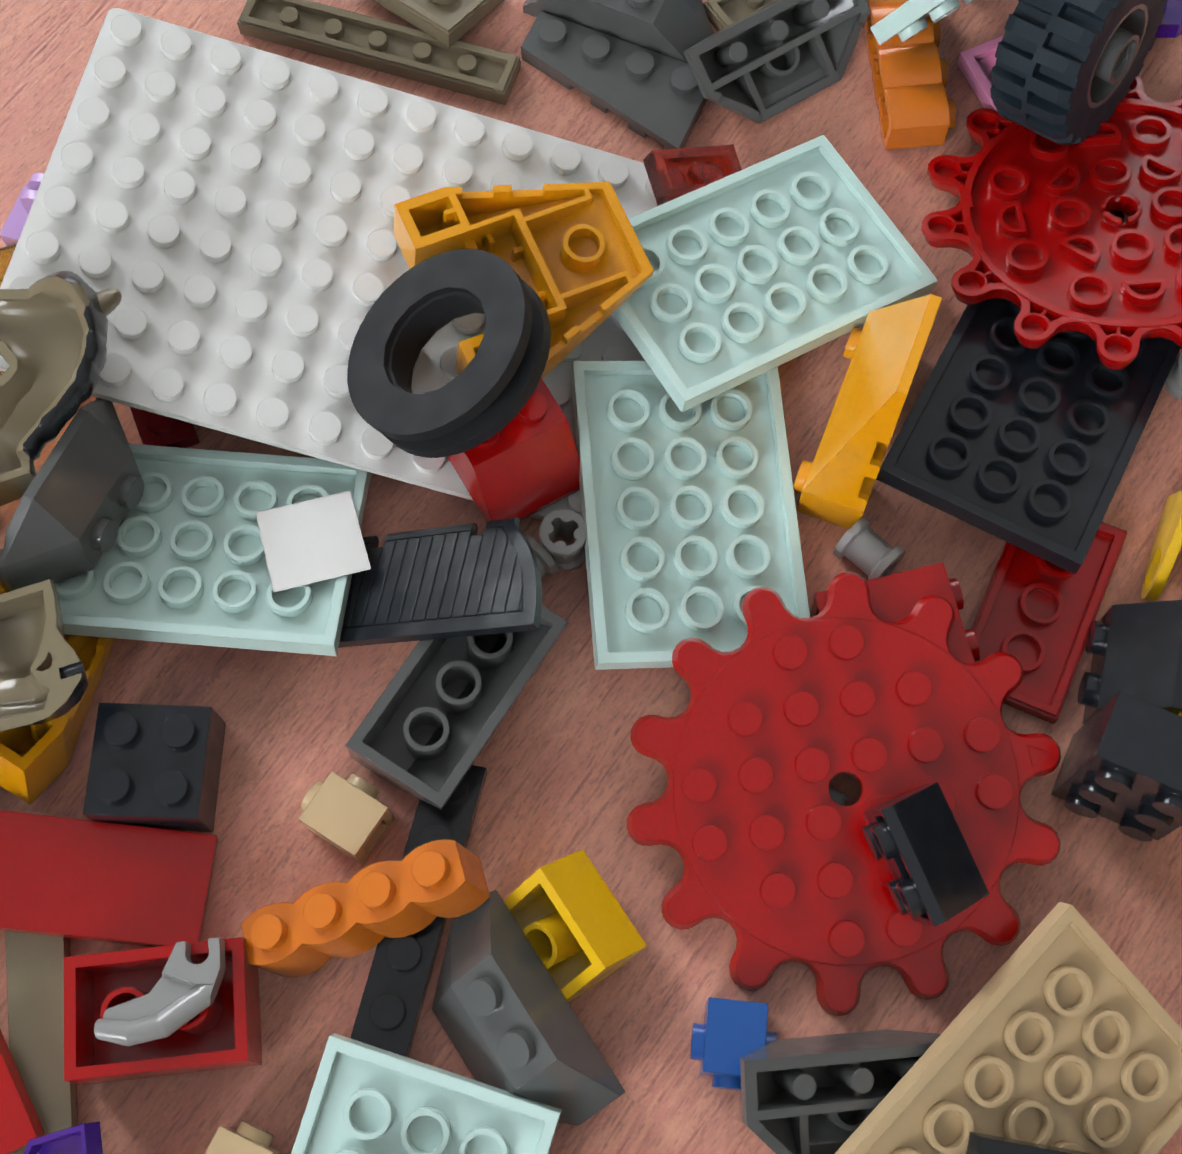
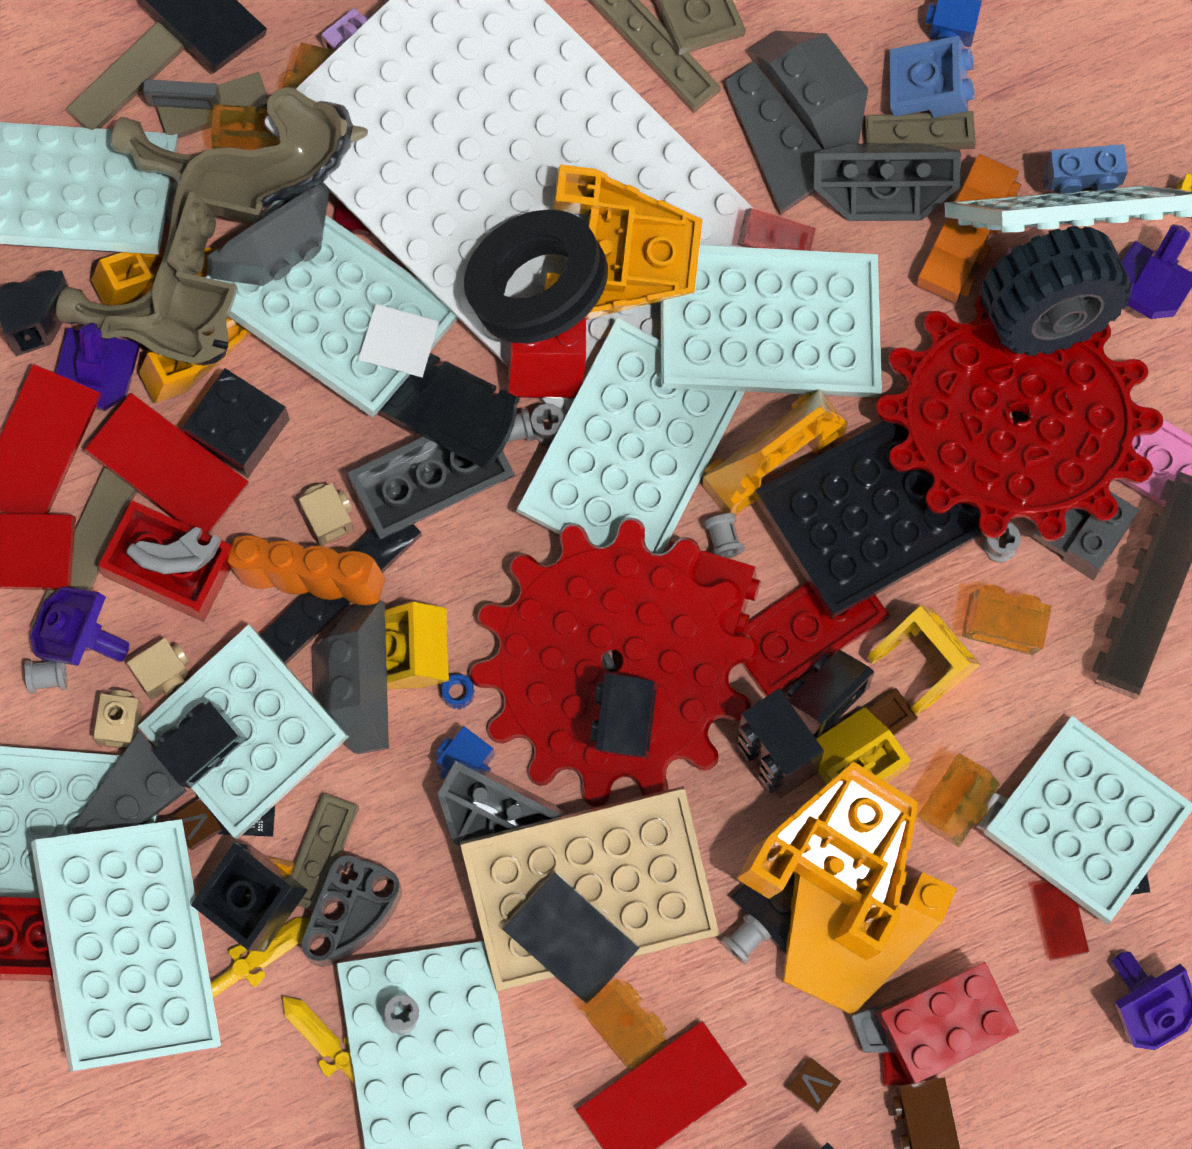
camera: 30 degrees right, 5 degrees up
none -> blue axle [441,674,475,710]

